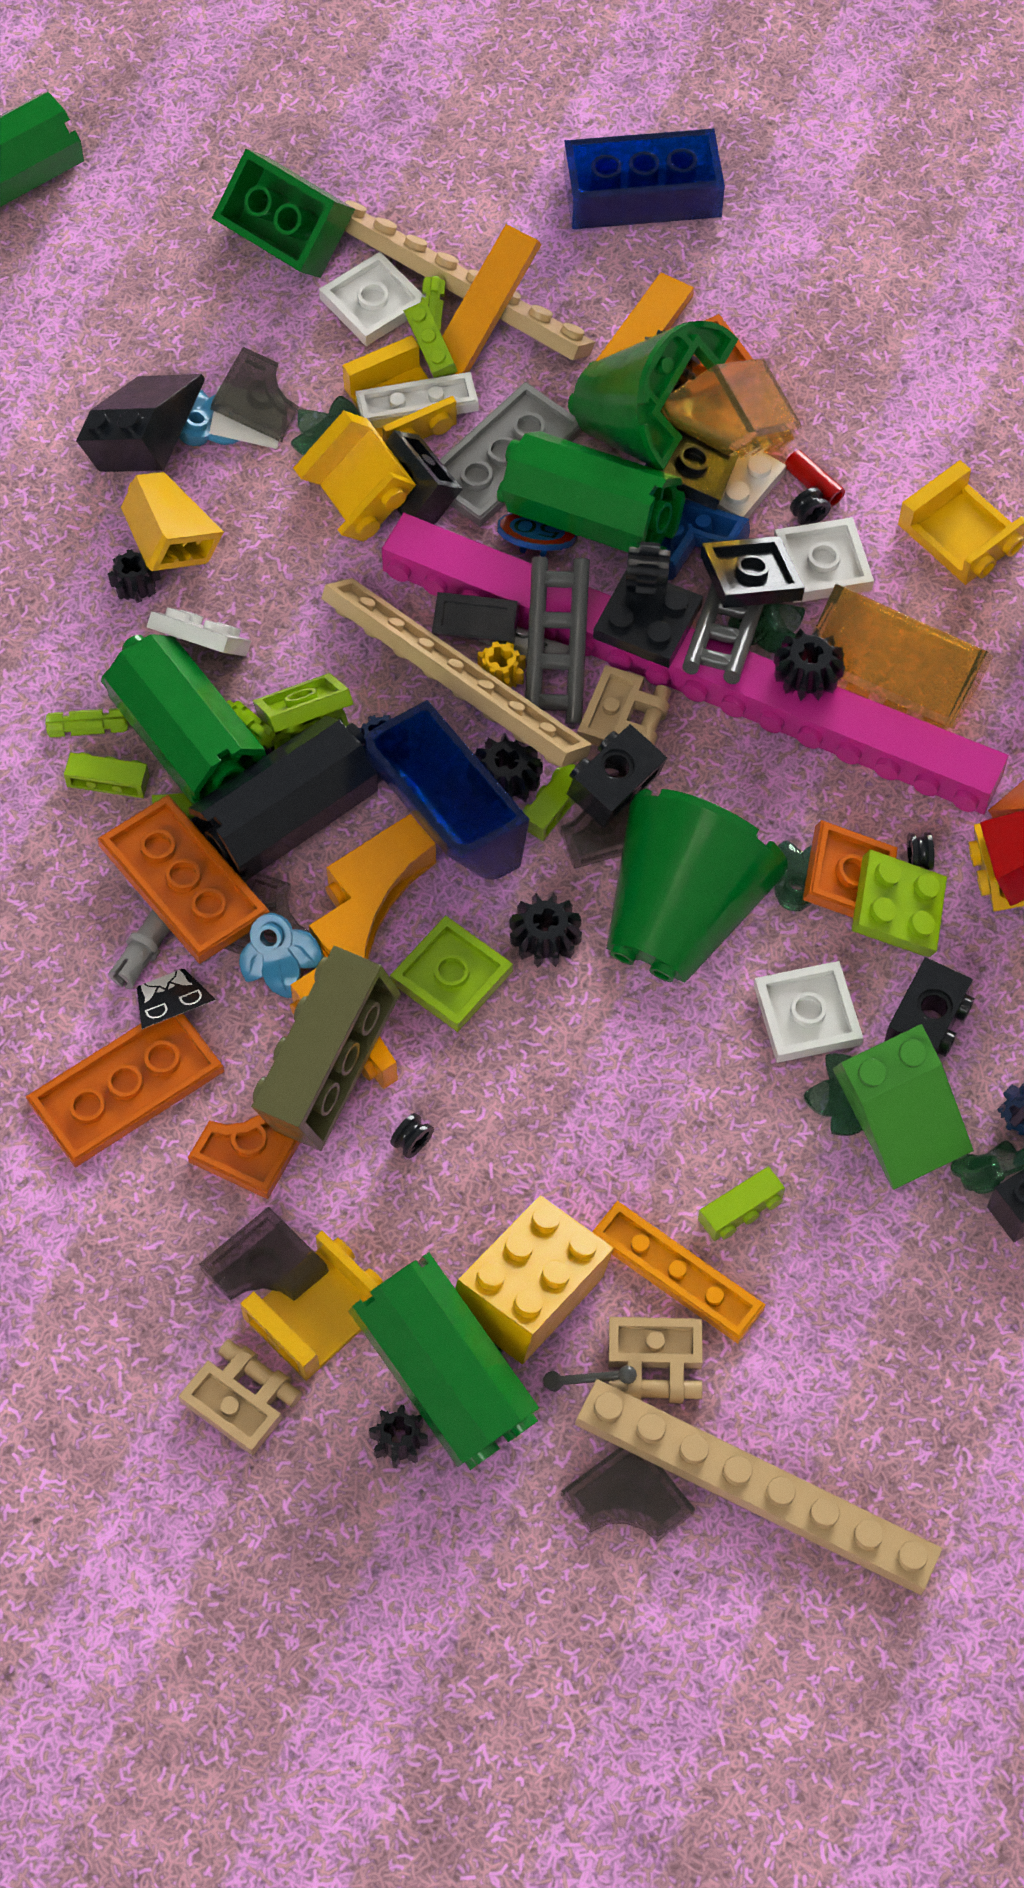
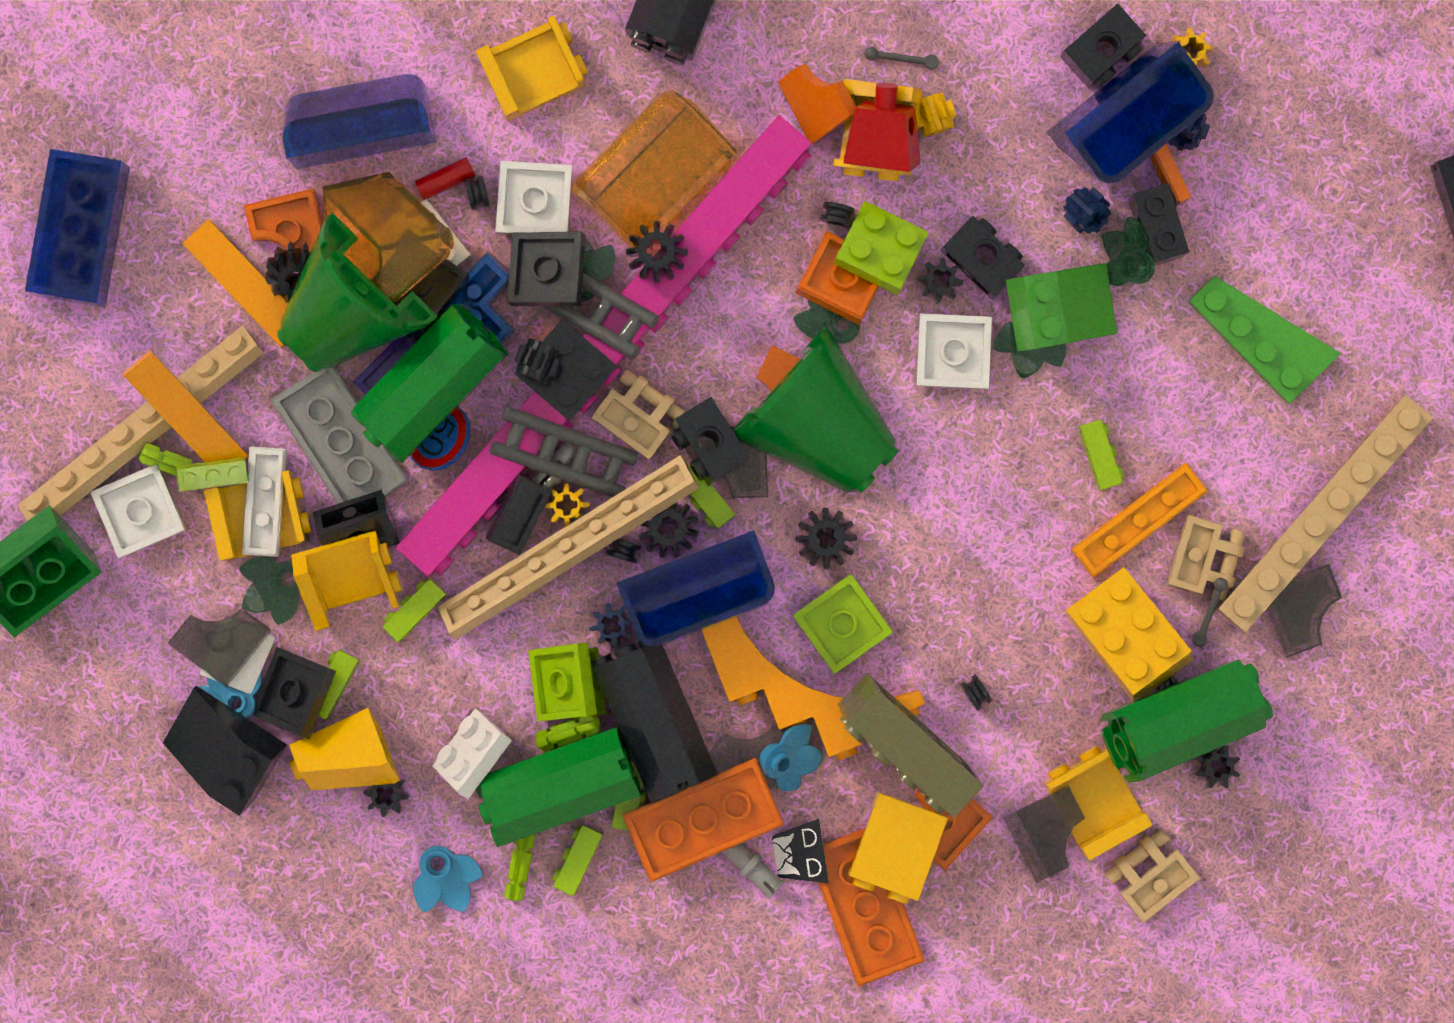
camera: 75 degrees left, 25 degrees up
none -> black plate [253,647,336,739]
none -> clear blue windscreen [283,74,437,169]
none -> lime piece [319,649,361,720]
none -> lime piece [382,578,448,642]
none -> dark azure plate [413,845,483,912]
none -> black bush [606,539,641,563]
none -> yellow panel [848,791,948,904]
none -> black gear [918,258,963,304]
none -> bright green wing [1188,276,1341,404]

